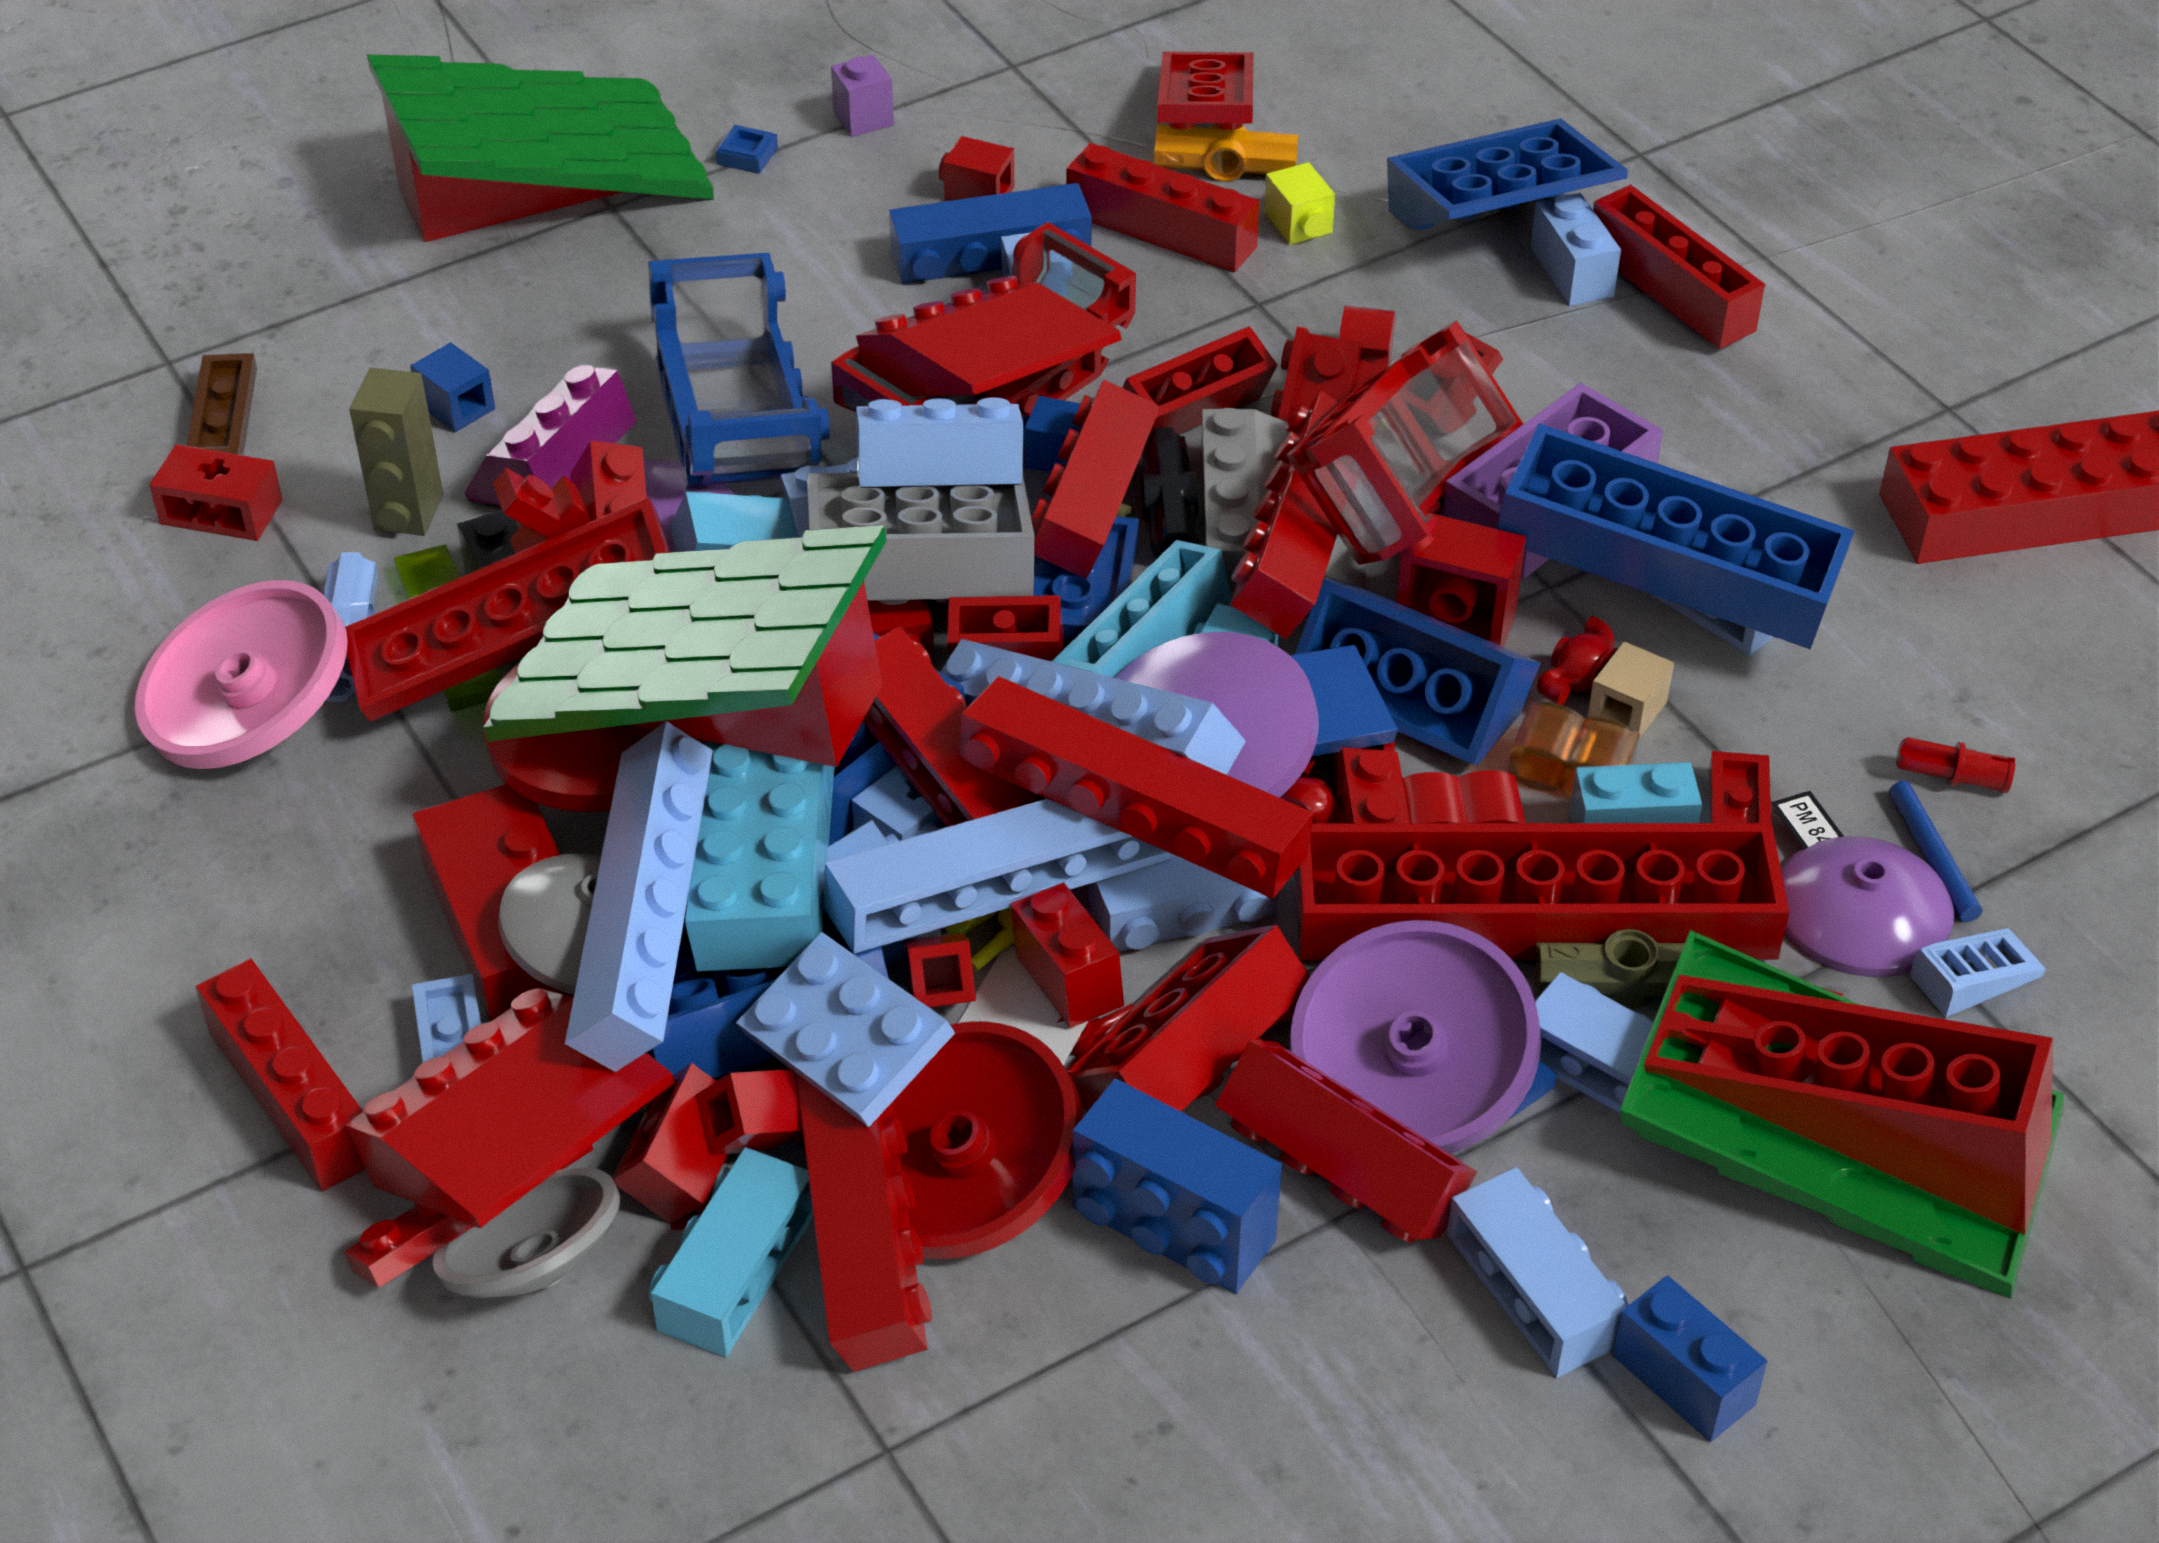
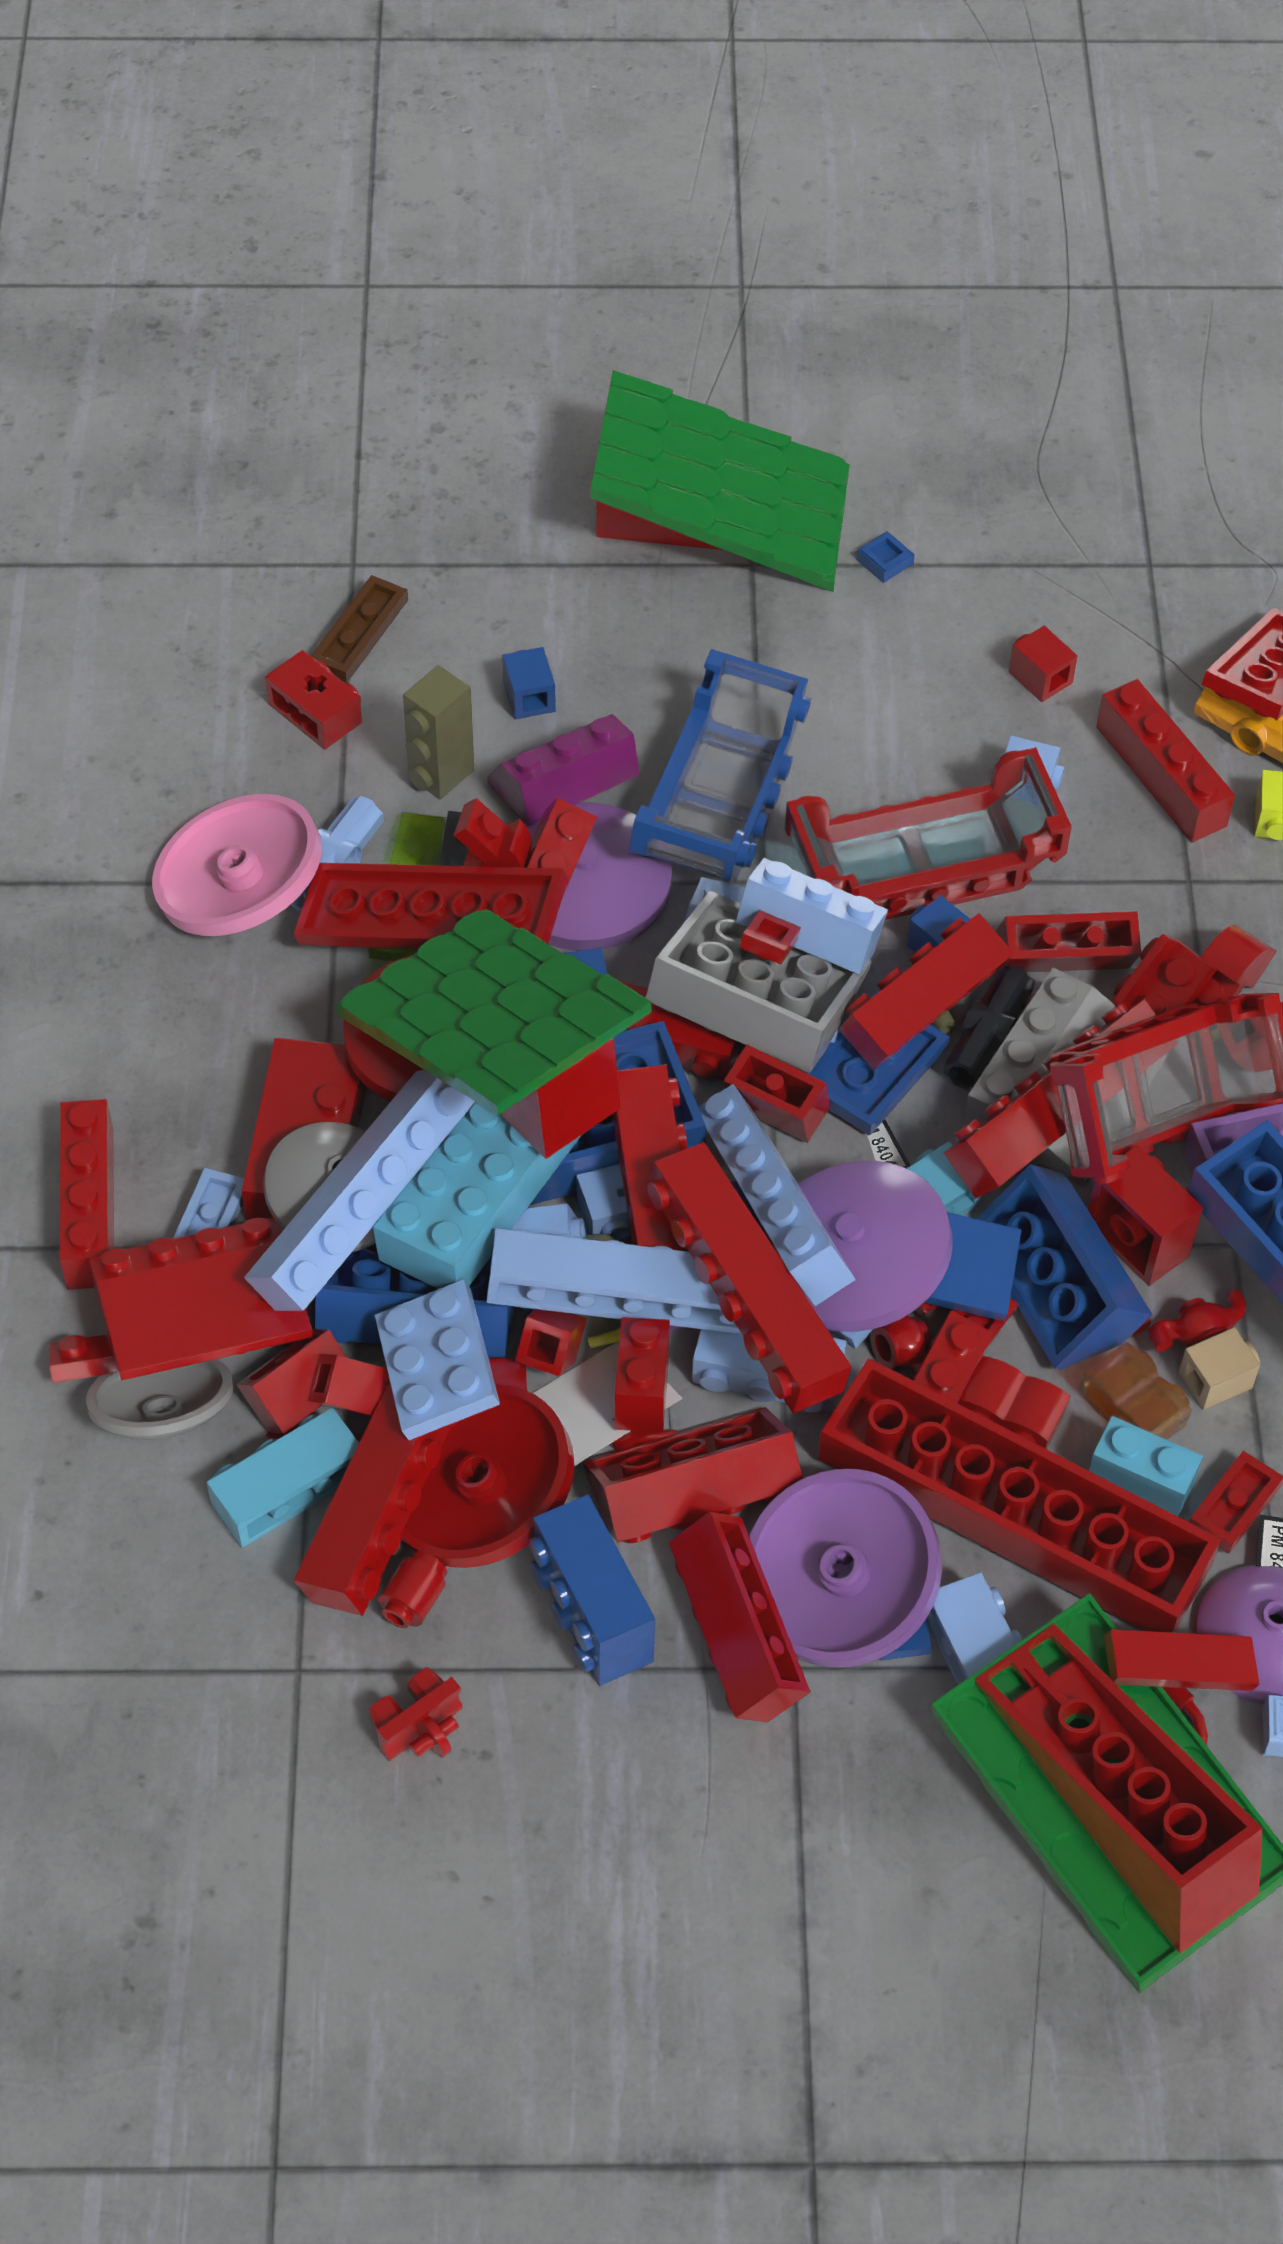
camera: 30 degrees right, 10 degrees up
medium azure brick [670,492,797,552] -> none
medium lavender brick [831,55,894,137] -> none
red slope [856,276,1122,396] -> none
blue brick [889,183,1092,284] -> none
medium azure brick [1052,540,1232,678] -> none
light blue brick [1447,1167,1628,1378] -> none
olive piece [1534,929,1685,1009] -> none
blue brick [1612,1275,1768,1443] -> none
none -> red hips [368,1667,463,1761]
none -> red brick [378,1551,448,1628]
none -> red plate [739,910,801,965]
none -> red tile [1104,1629,1260,1691]

